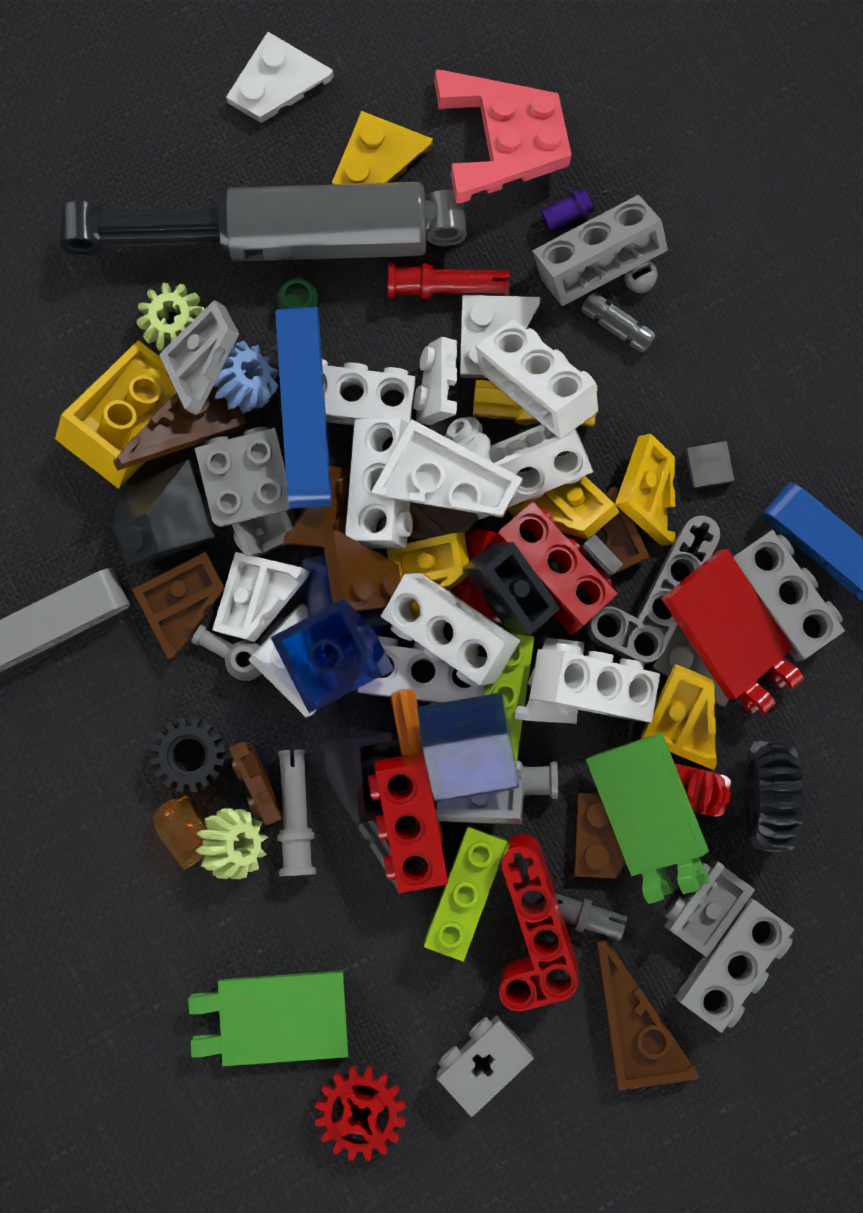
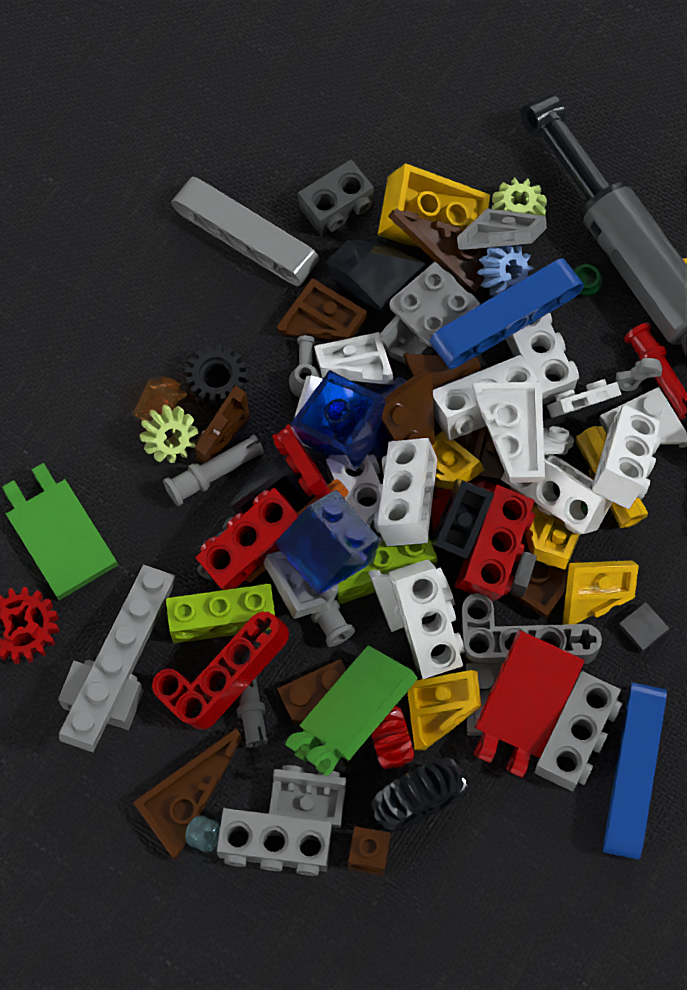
camera: 65 degrees right, 15 degrees down
none -> light grey plate [59,565,175,752]
none -> clear light blue bush [186,816,221,852]
none -> red hinge [272,424,334,505]
none -> dark grey brick [298,159,374,236]
none -> reddish brown brick [348,826,391,876]
none -> light grey piece [616,358,662,391]

